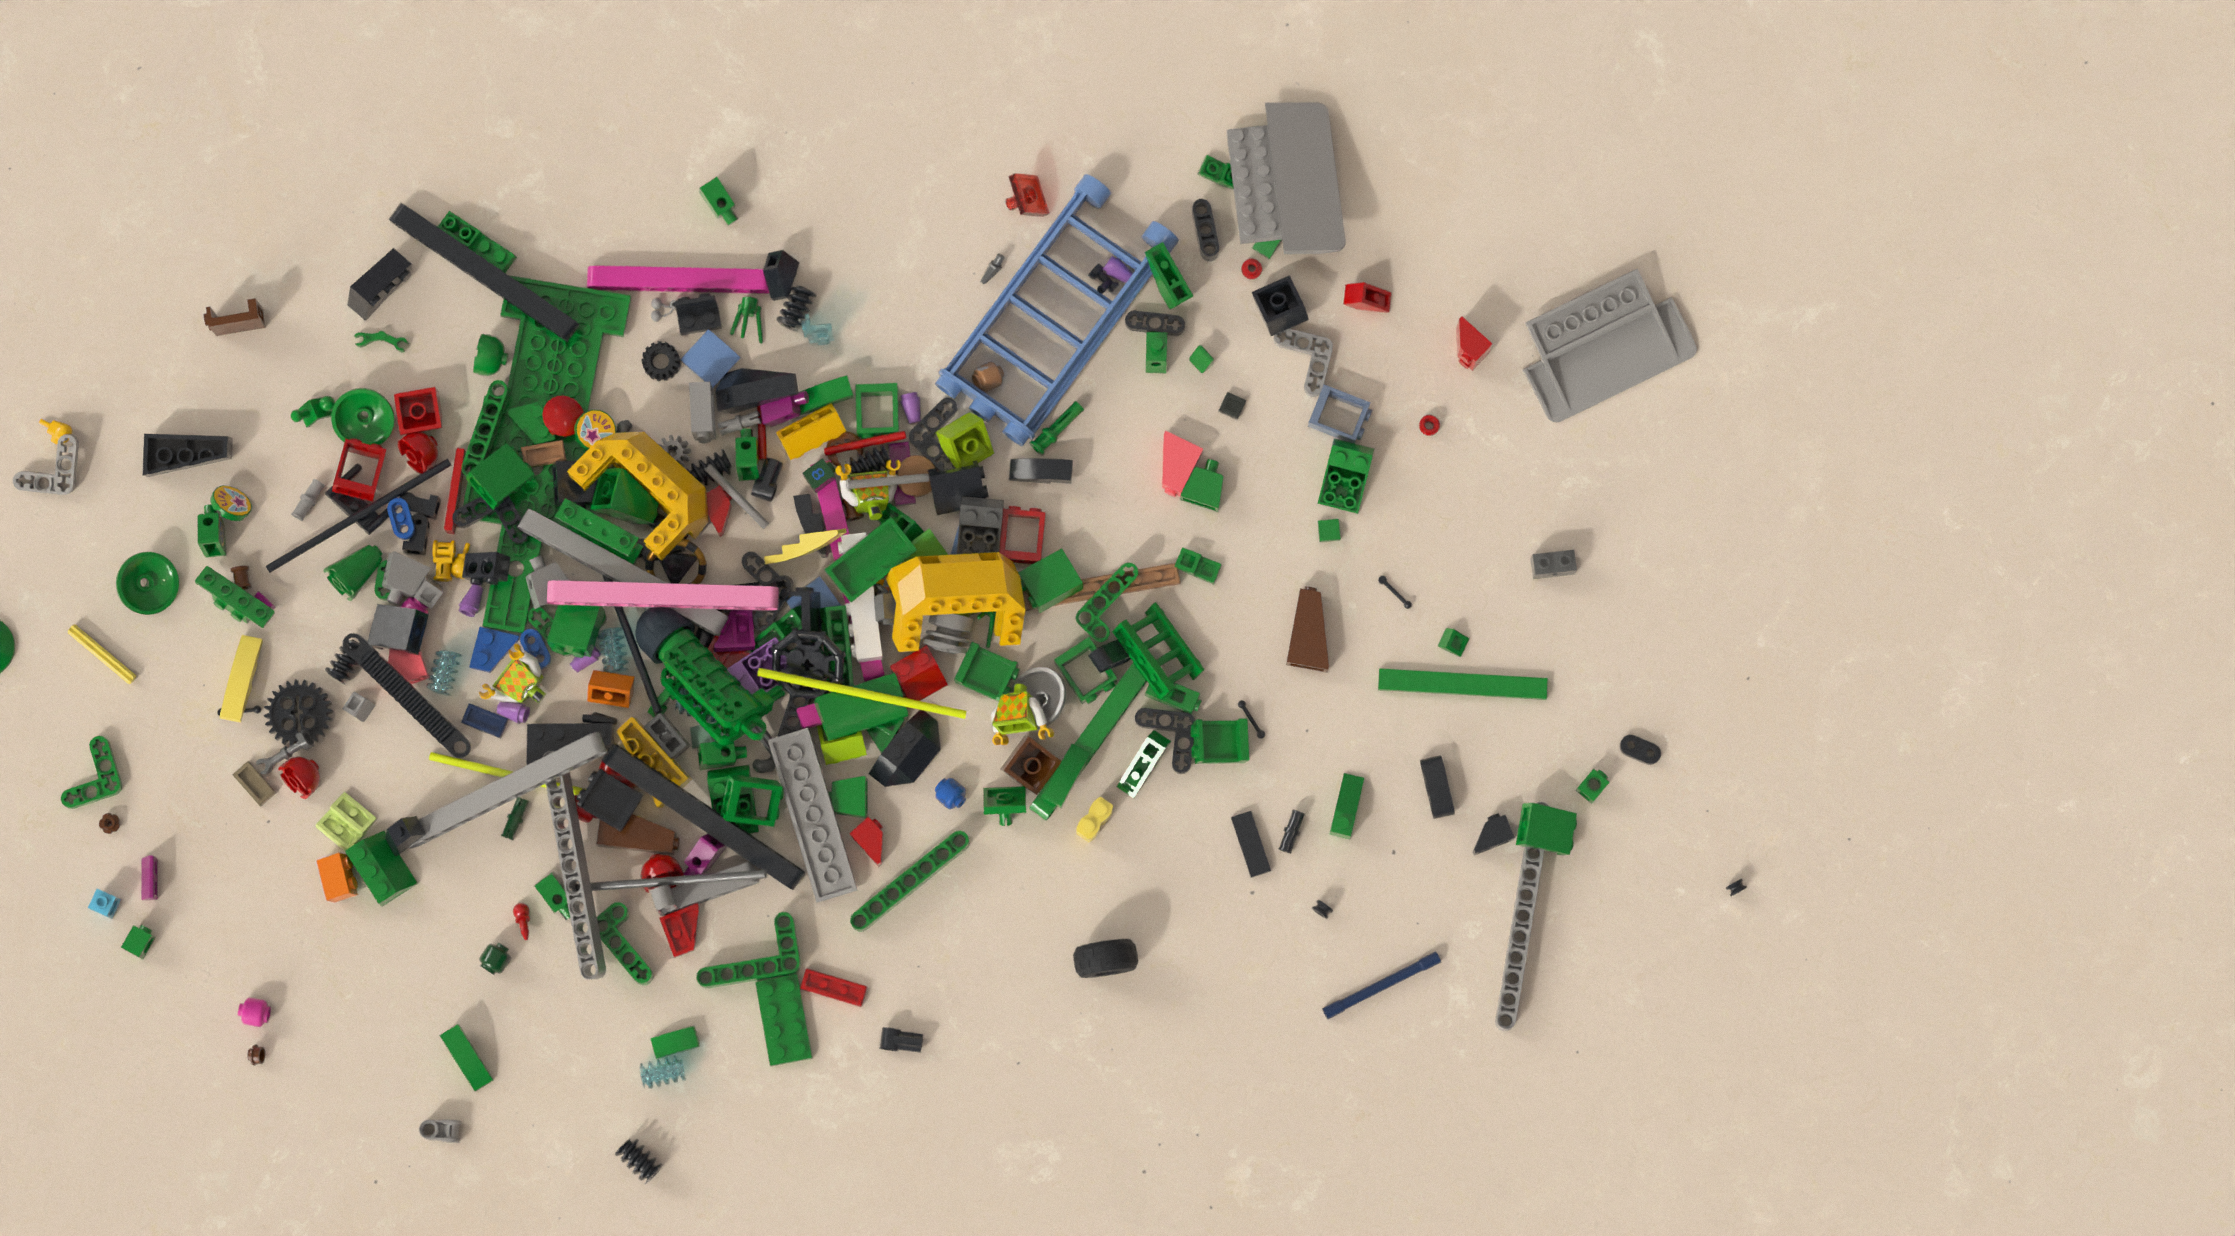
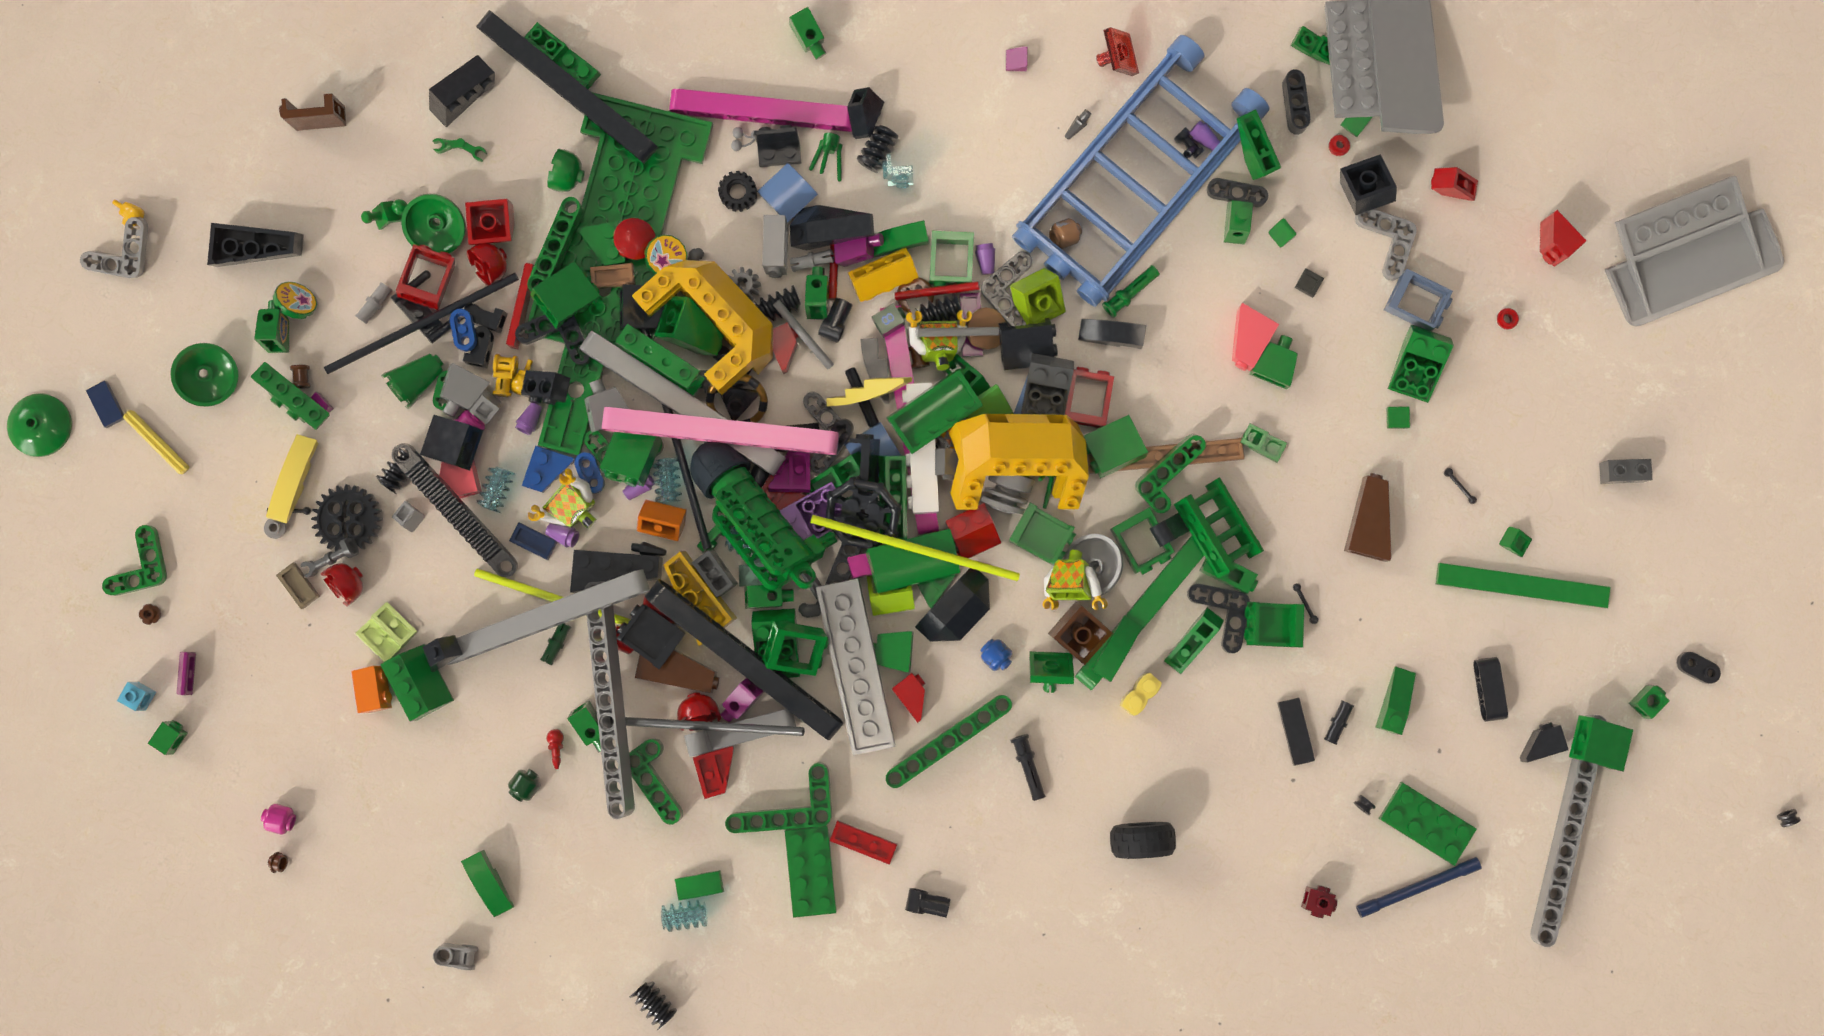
camera: 10 degrees right, 5 degrees up
none -> dark blue tile [86,381,124,428]
none -> light grey plate [264,519,286,539]
none -> black axle [845,367,879,427]
none -> slope [1006,47,1027,71]
none -> black pin [1010,734,1046,801]
none -> dark red brick [1301,885,1338,919]
none -> green plate [1378,782,1477,866]

